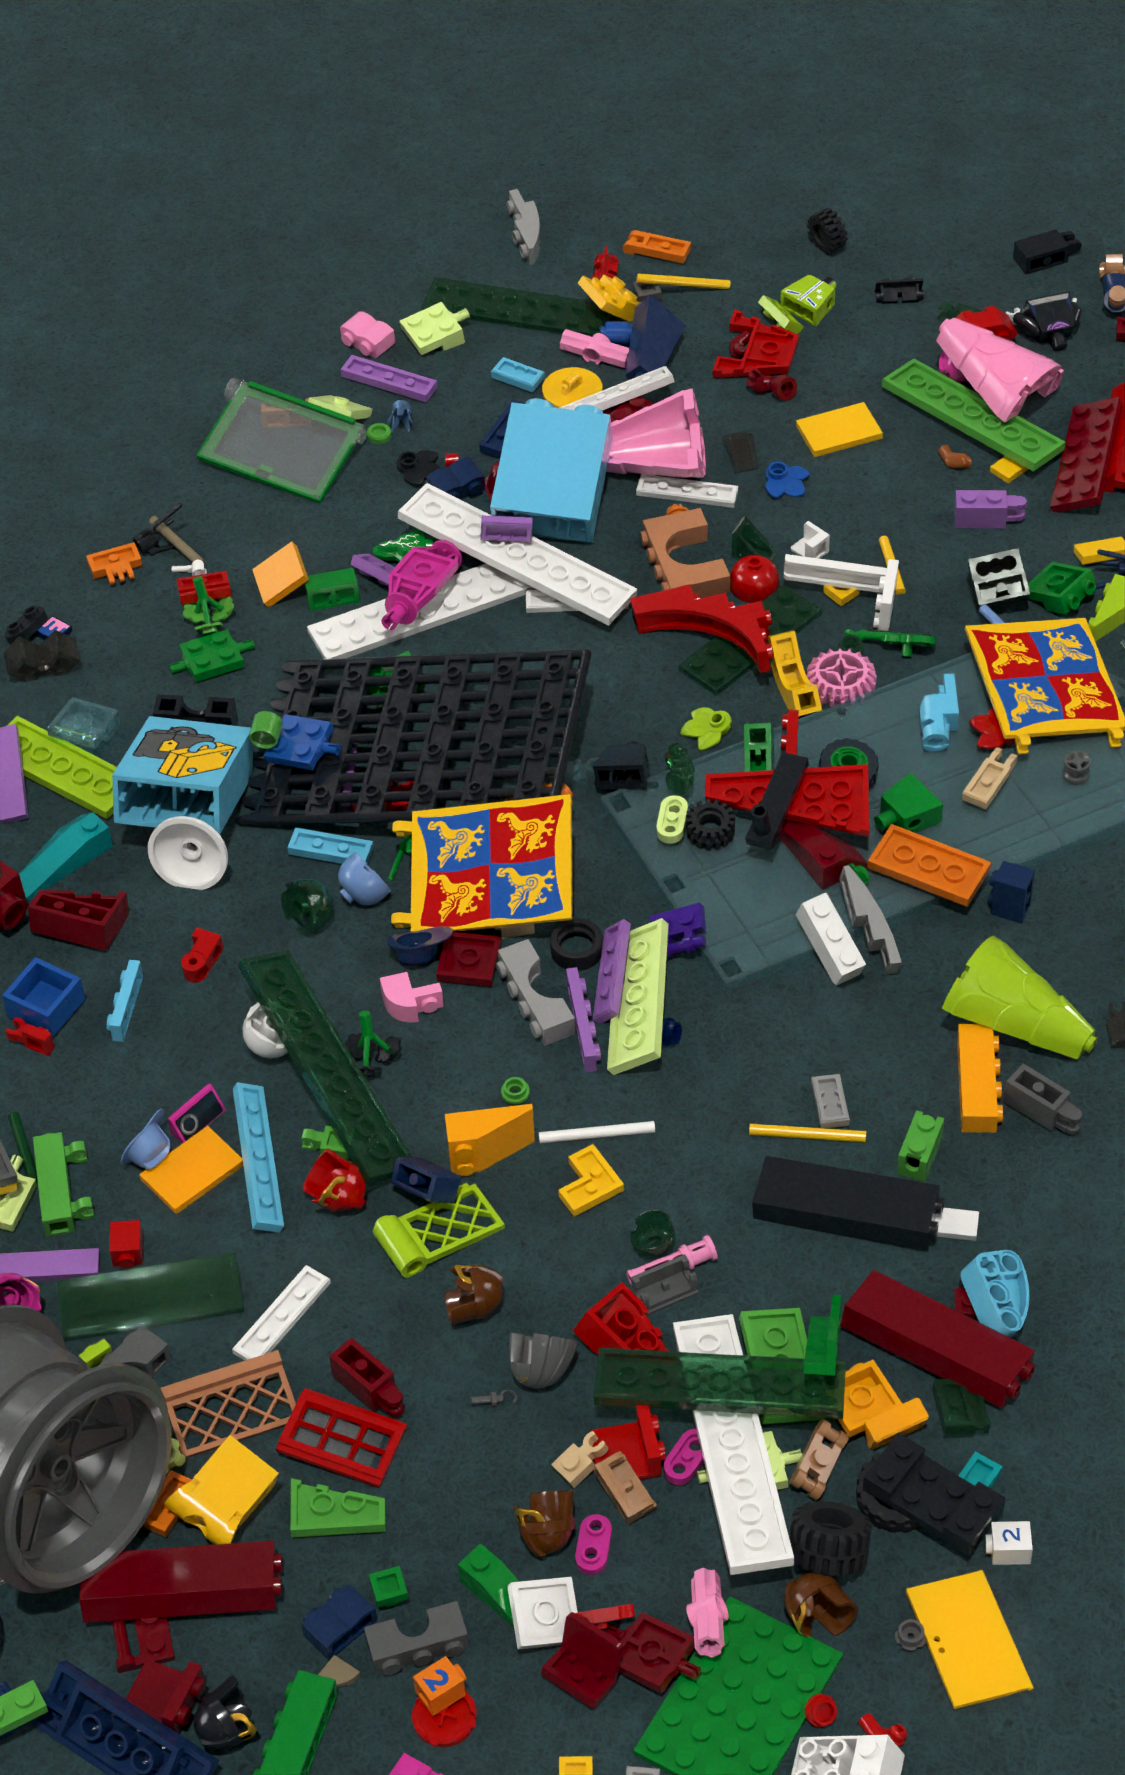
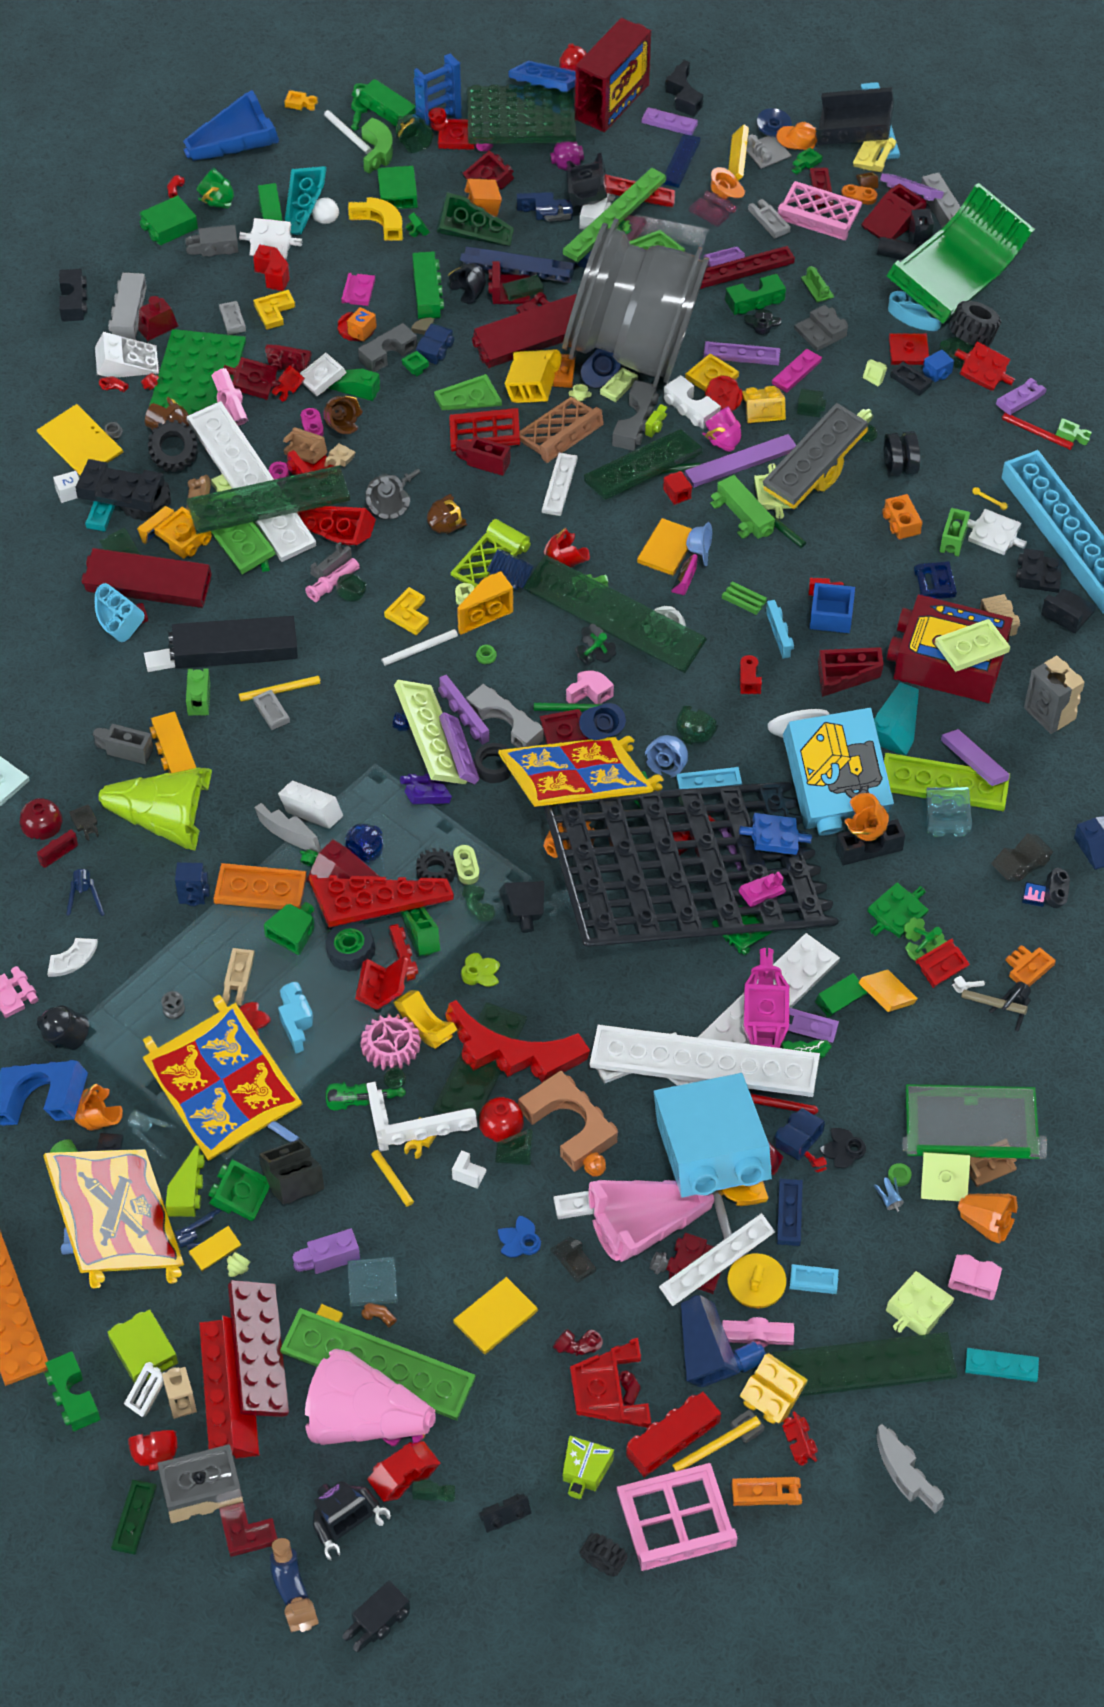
camera: 155 degrees right, 5 degrees up
medium azure plate [233,1082,284,1233] -> none
bright green piece [249,711,283,749] -> none
medium lavender plate [340,355,437,403] -> none
medium lavender plate [480,515,532,542] -> none
black piece [745,752,809,850] -> none
lime plate [758,295,804,334] -> none
green fence [804,1295,842,1376] -> none
none -> yellowish green plate [227,1252,250,1277]
none -> clear blue plant [345,824,384,862]
none -> clear light blue plate [347,1257,398,1307]
none -> red bracket [355,956,408,1010]
none -> yellowish green wheel [455,583,475,605]
none -> clear green plate [503,275,544,301]
none -> green bar [534,703,602,712]
none -> bright pink window [617,1463,737,1571]
none -> red brick [626,1392,721,1477]
none -> bright green tile [722,581,767,615]
none -> dark pink plate [739,872,786,907]
none -> orange helmet [844,793,889,841]
none -> orange cone [958,1194,1018,1243]
none -> teal plate [965,1348,1039,1382]

